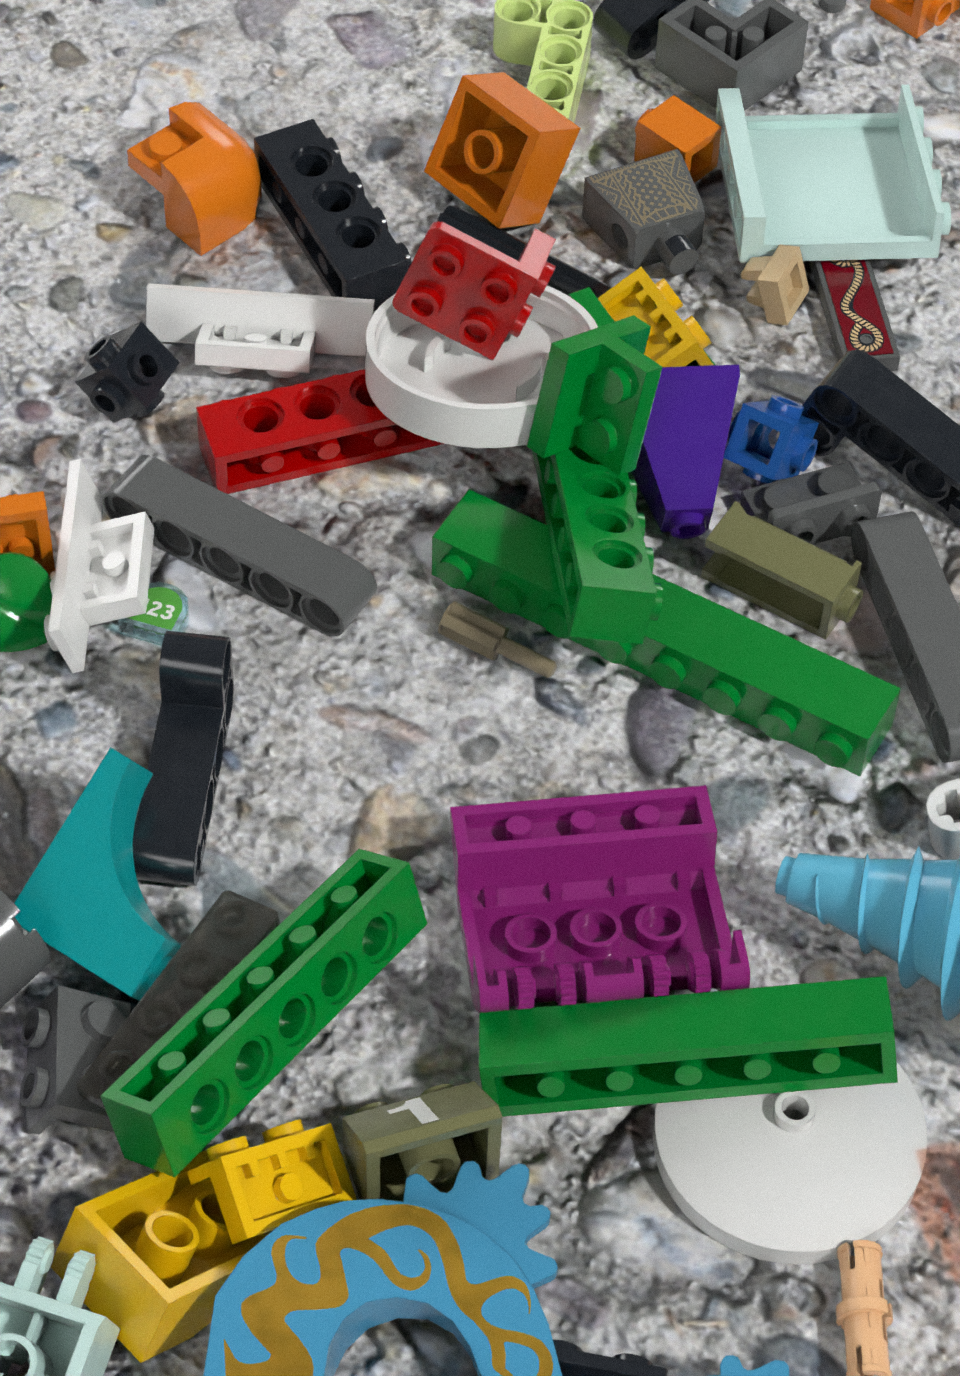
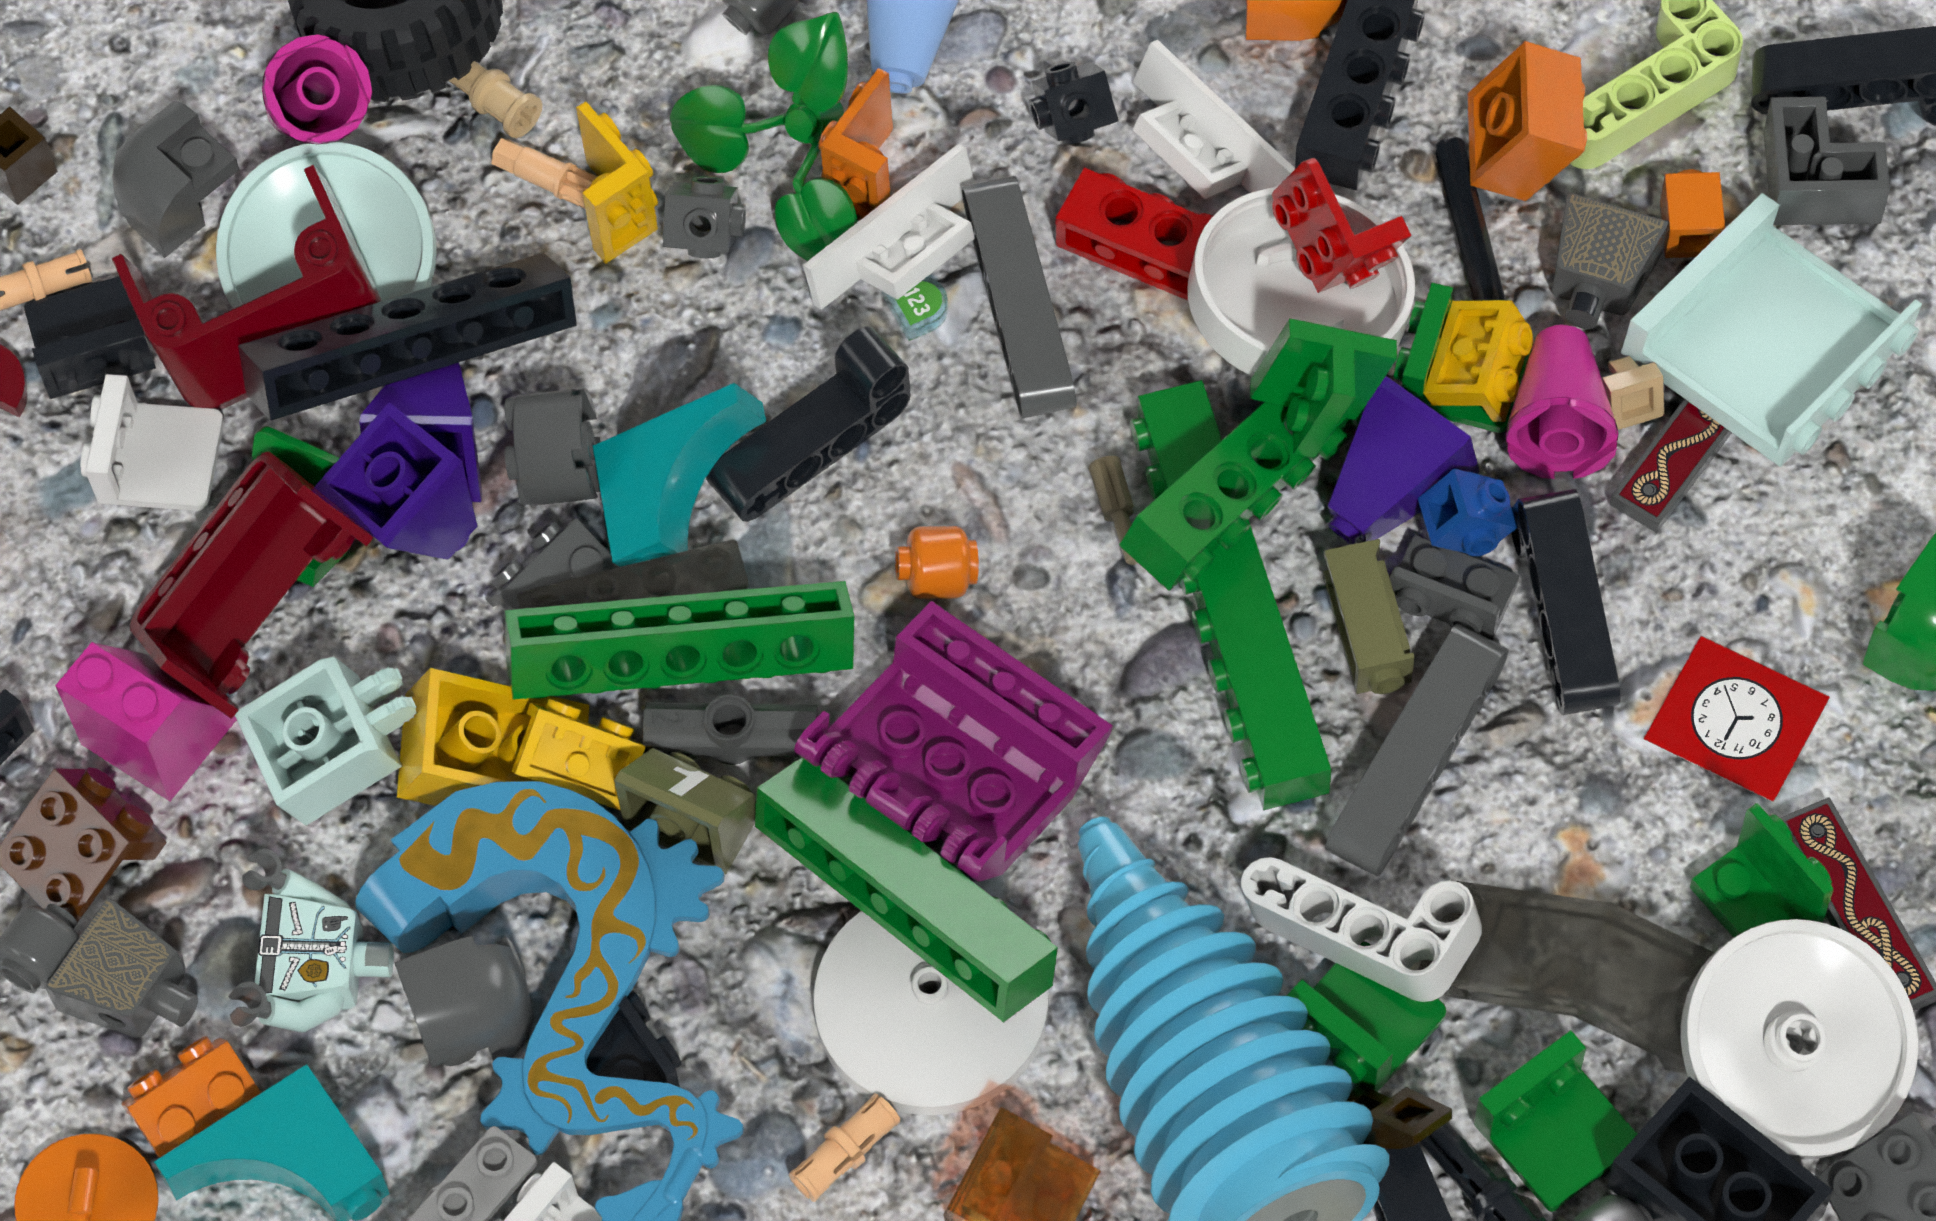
camera: 50 degrees right, 10 degrees up
none -> dark grey piece [643,694,818,765]
none -> orange head [895,526,979,599]
none -> dark pink cone [1506,324,1619,479]

